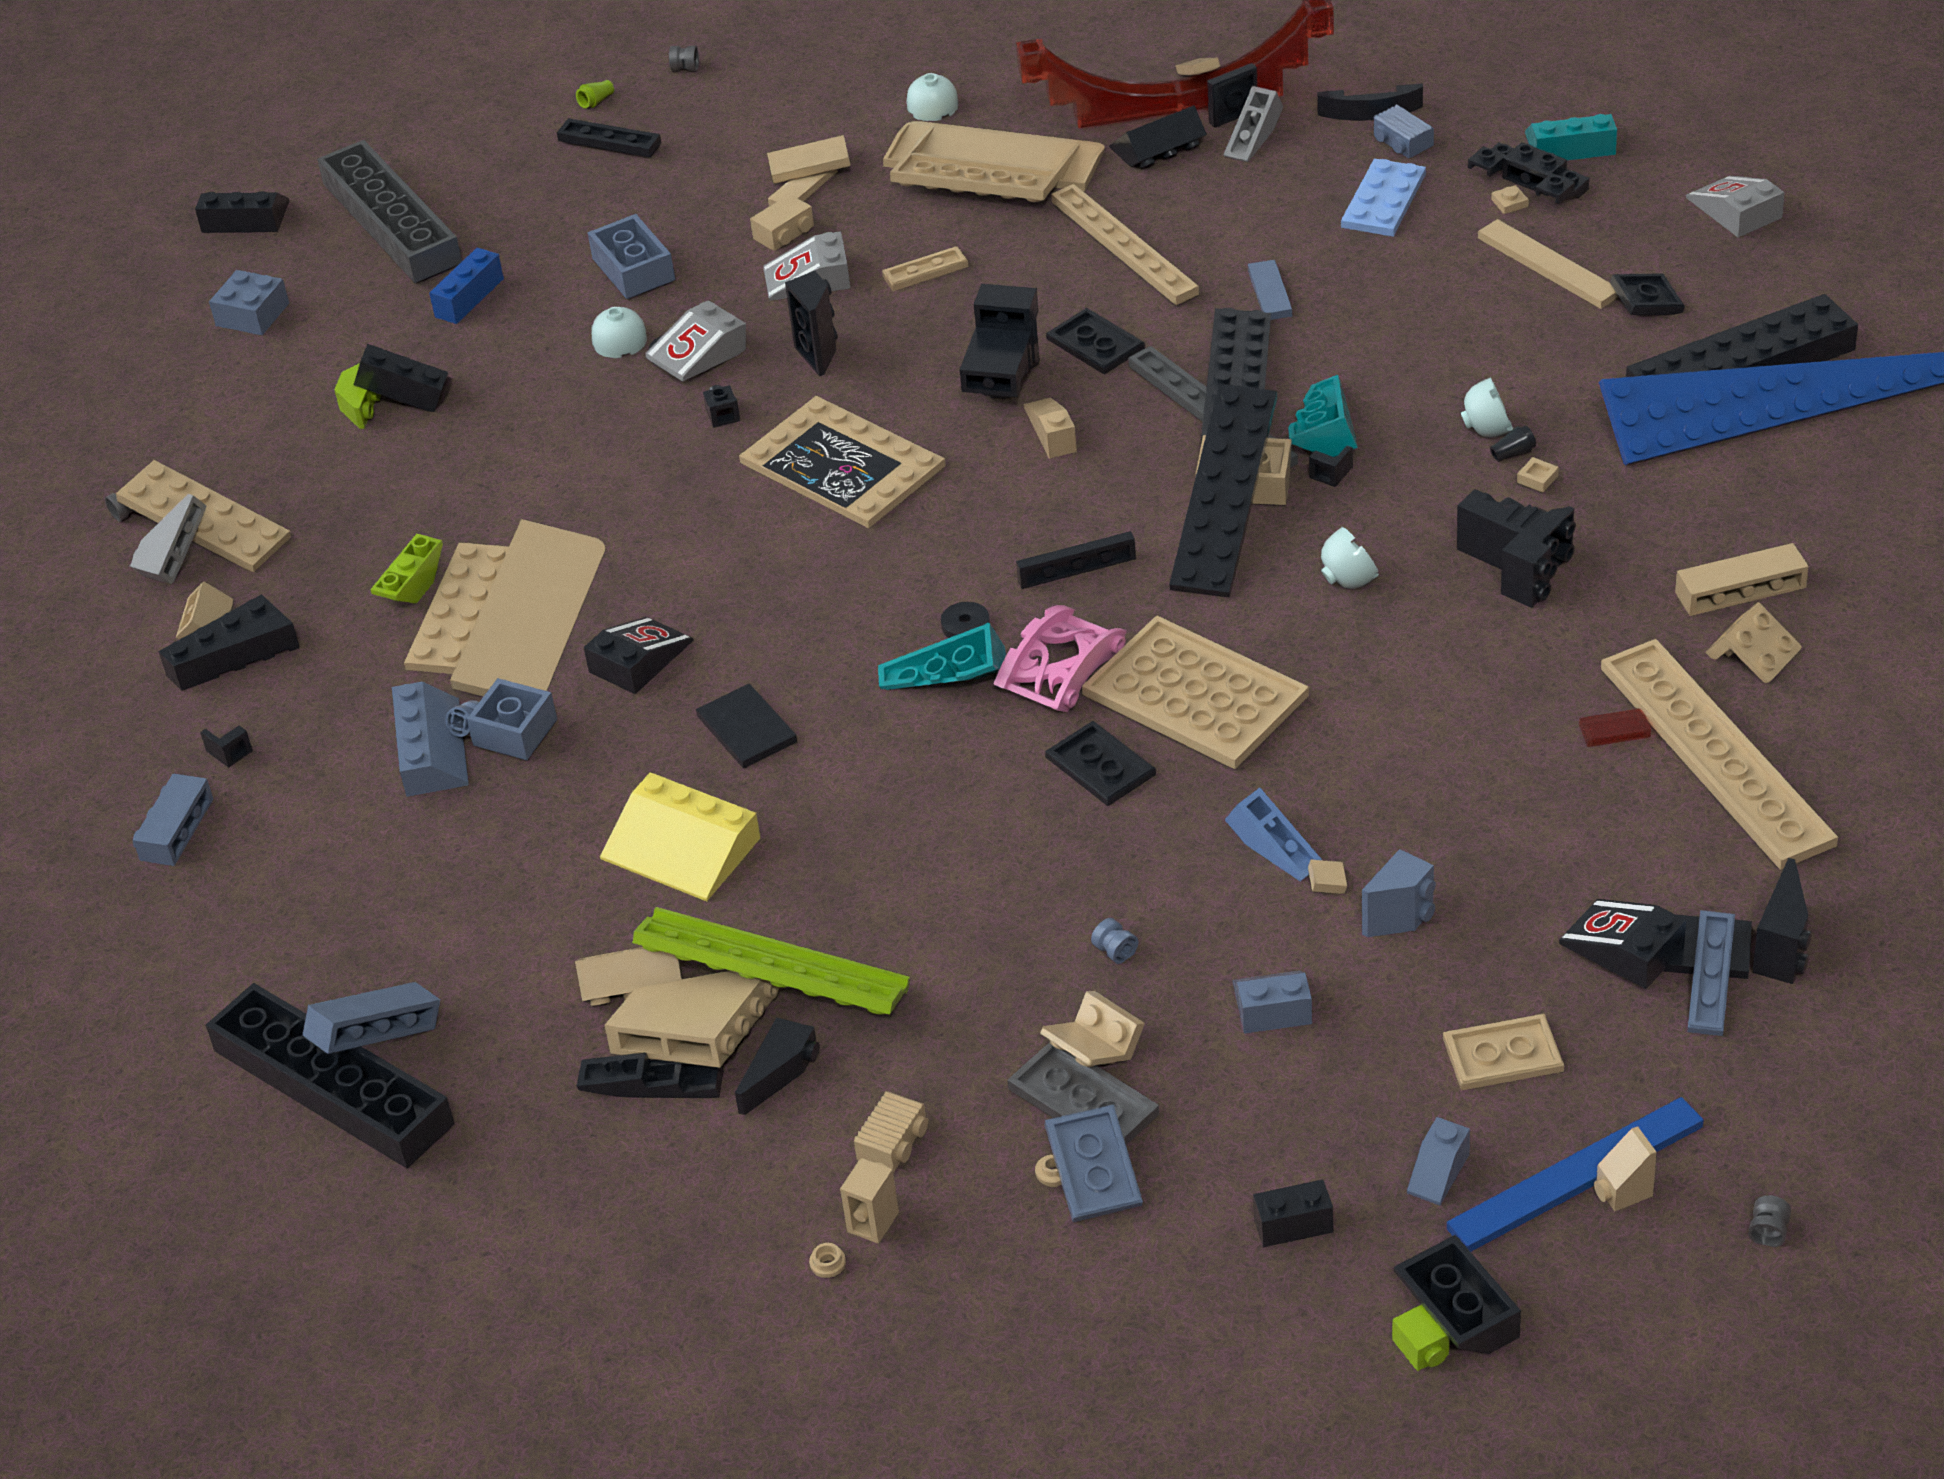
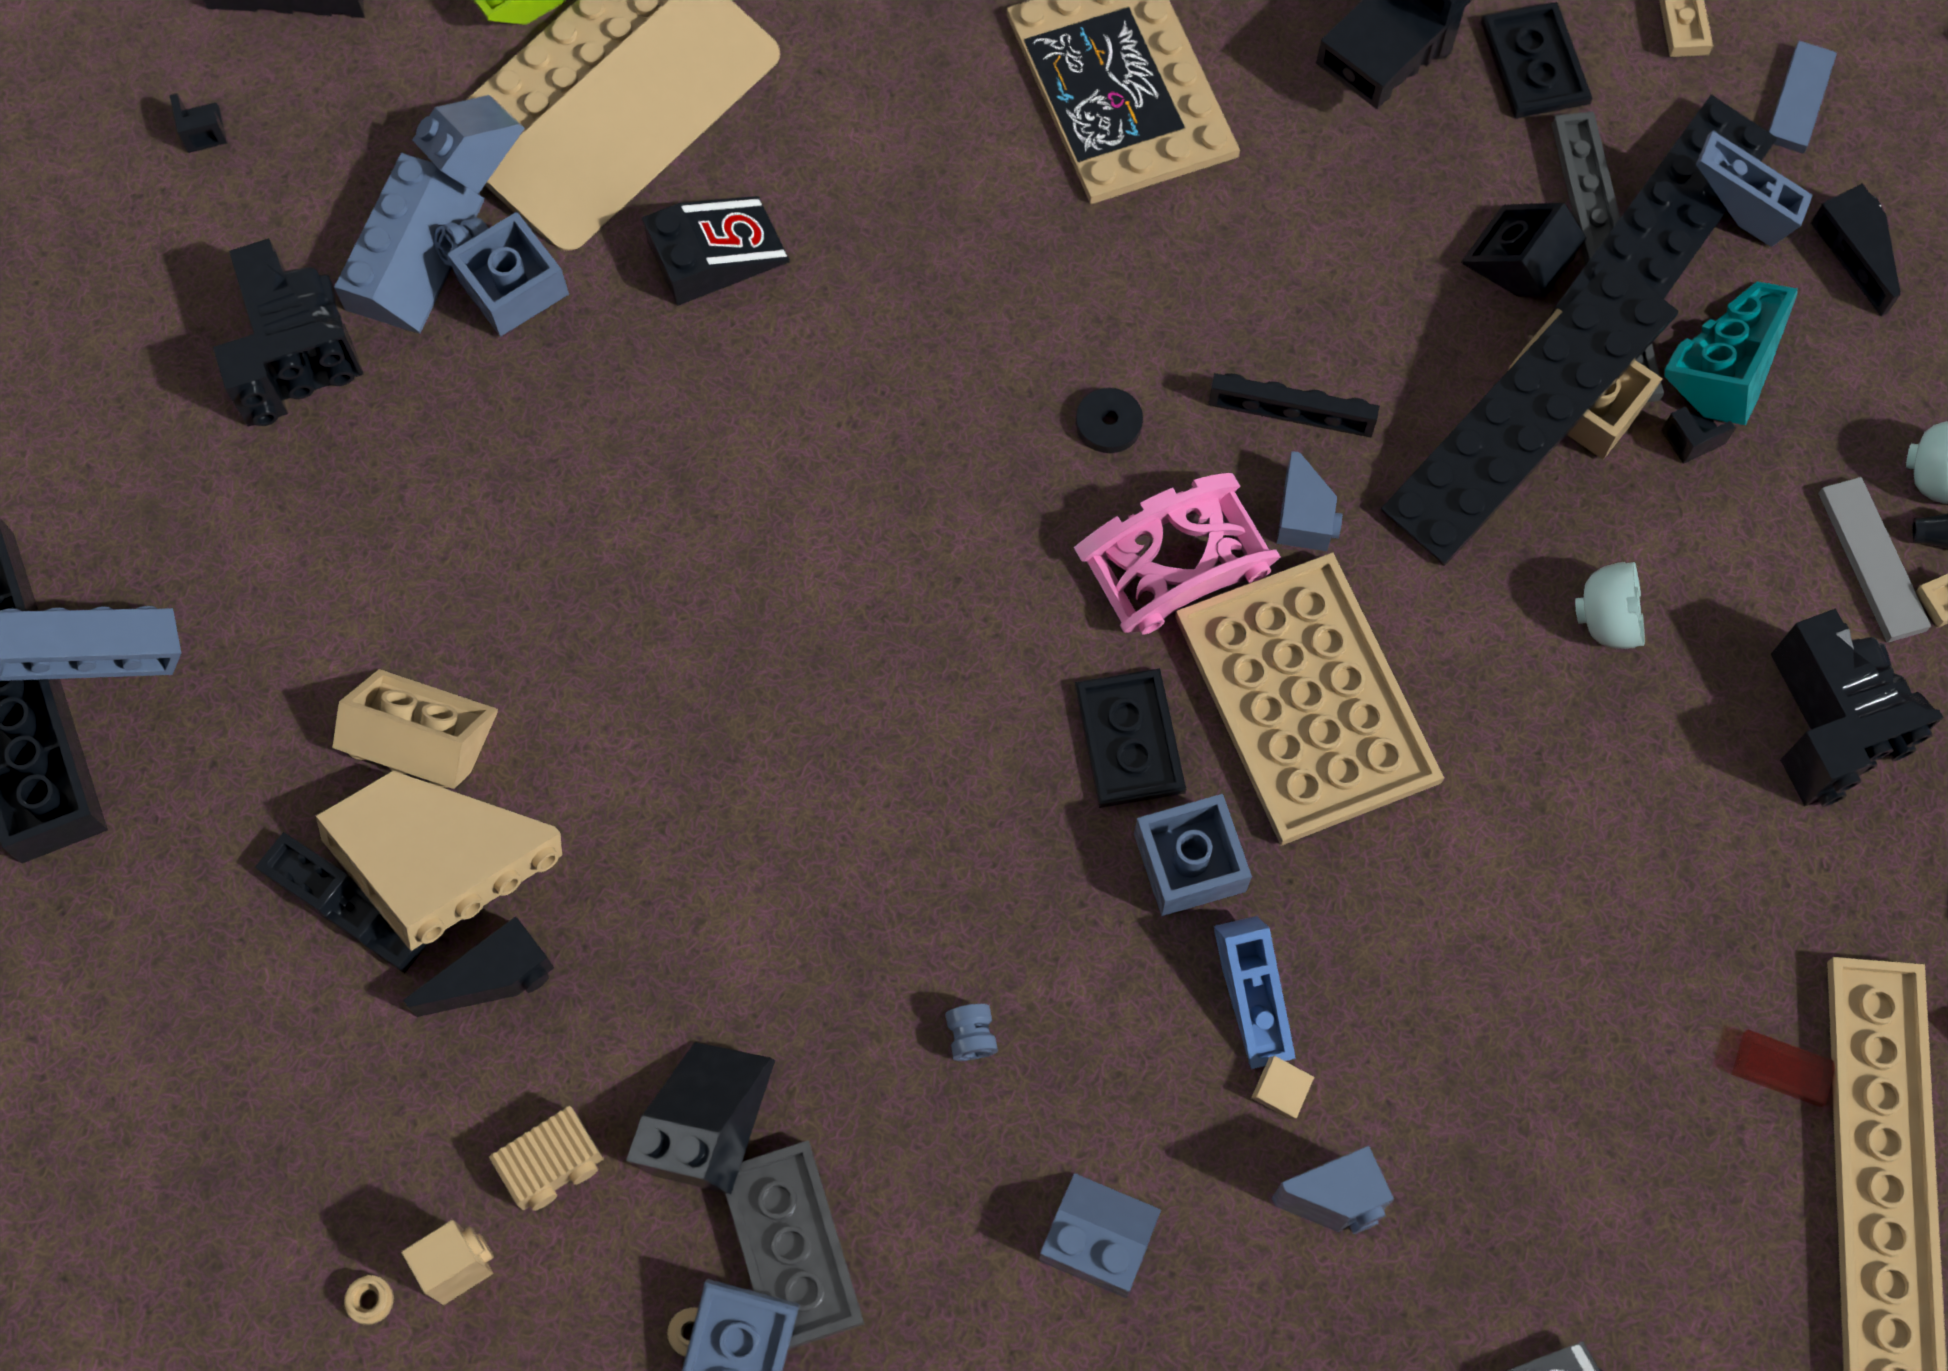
camera: 25 degrees right, 25 degrees up
sand blue brick [133,774,213,866] -> none
light yellow slope [600,772,760,901] -> none
lime plate [632,907,910,1015] -> none
black tile [696,683,797,769] -> none
teal wedge [878,623,1006,690] -> none
tan slope [1024,398,1077,459] -> none
tan bracket [1040,991,1145,1067] -> none
none -> black brick [213,238,364,427]
none -> sand blue slope [412,95,525,194]
none -> black slope [626,1042,775,1195]
none -> sand blue brick [1134,794,1252,916]
none -> sand blue slope [1277,451,1343,551]
none -> black slope [1461,202,1587,297]
none -> sand blue slope [1696,131,1813,247]
none -> black slope [1811,183,1901,316]
none -> light grey tile [1818,477,1931,643]

